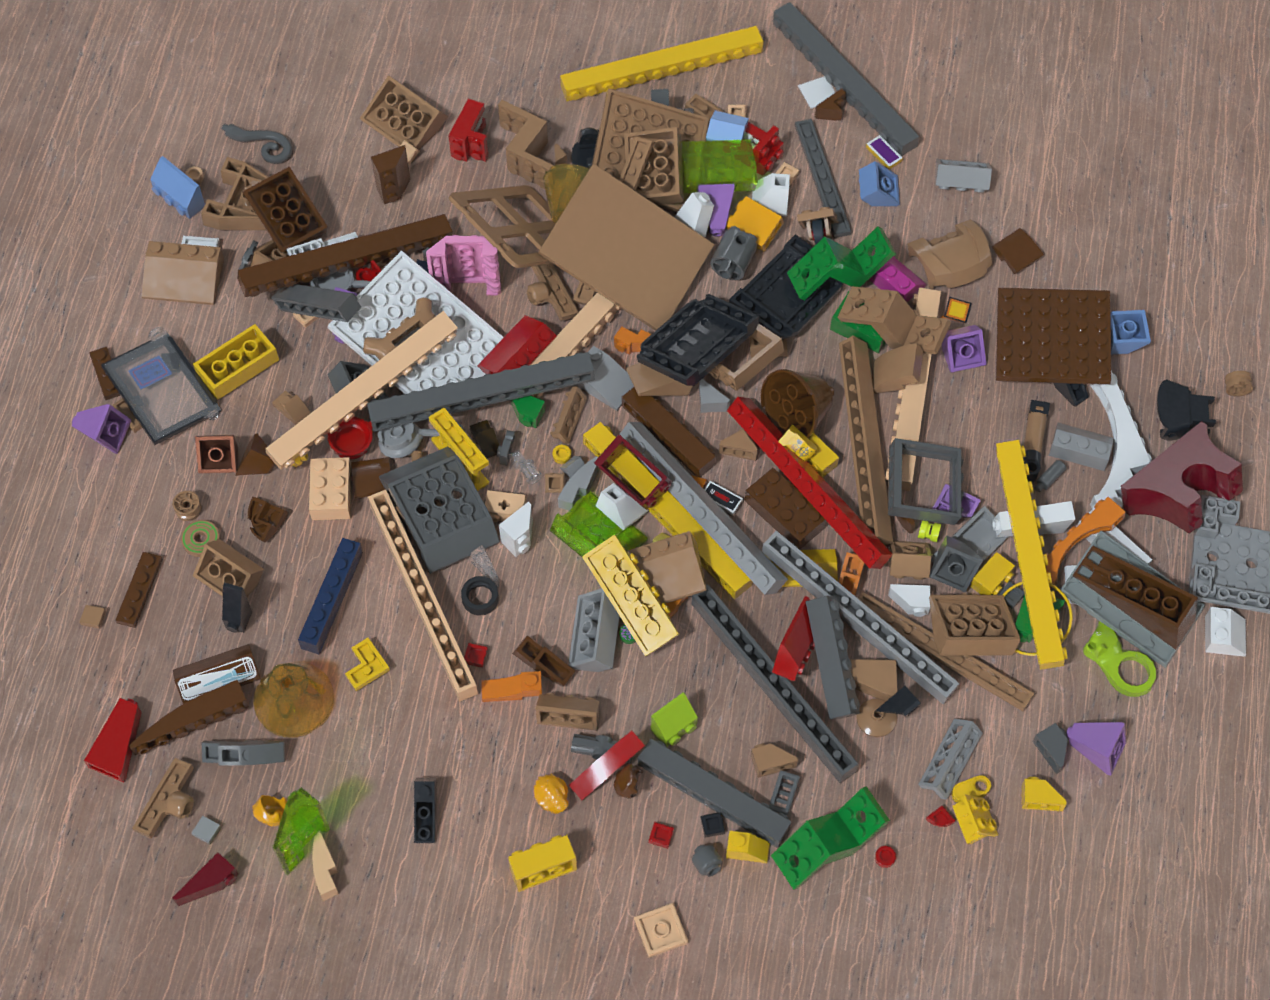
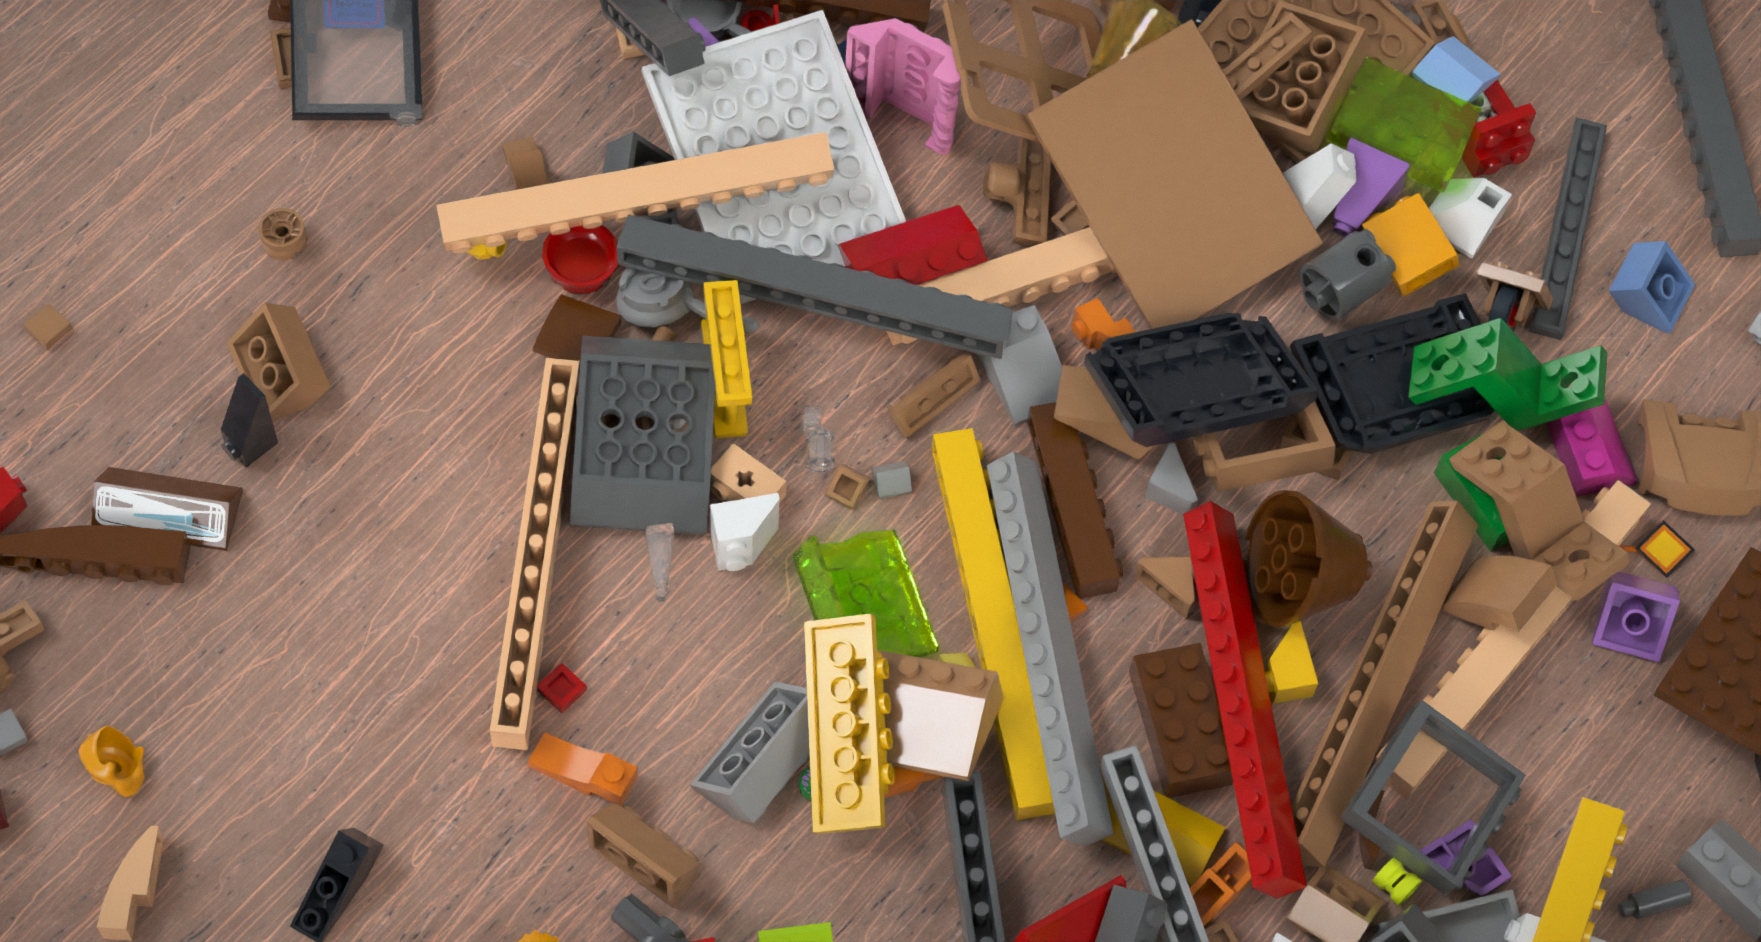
camera: 25 degrees right, 0 degrees up
medium lavender slope [72,404,131,454] -> none
reddish brown plate [115,552,163,628] -> none
medium nougat tile [181,520,220,557] -> none
yellow brick [193,324,279,400] -> none
copper slope [195,435,238,473] -> none
dark grey slope [201,740,285,766] -> none
reddish brown slope [235,433,275,476] -> none
reddish brown brick [248,496,289,543] -> none
clear yellow cone [254,662,334,738] -> none
clear neon green piece [272,787,330,875] -> none
dark blue brick [298,538,363,655] -> none
light nougat brick [309,457,352,520] -> none
yellow plate [345,638,390,691] -> none
medium nougat plate [363,298,436,360] -> none
black tyre [461,576,499,616] -> none
dark brown slope [470,419,499,459] -> none
dark grey plate [497,430,515,466] -> none
green slope [510,395,546,428] -> none
reddish brown slope [512,635,575,687] -> none
yellow tile [552,444,571,464] -> none
light grey slope [558,457,599,512] -> none
dark red window [594,434,673,510] -> none
white slope [596,483,649,530] -> none
tile [704,481,743,516] -> none
light nougat slope [728,105,745,117] -> none
light nougat tile [775,162,799,186] -> none
yellow leg [778,425,817,461] -> none
white sticker [798,76,835,108] -> none
reddish brown slope [814,88,846,121] -> none
tile [866,135,903,170] -> none
piece [1023,400,1050,483] -> none

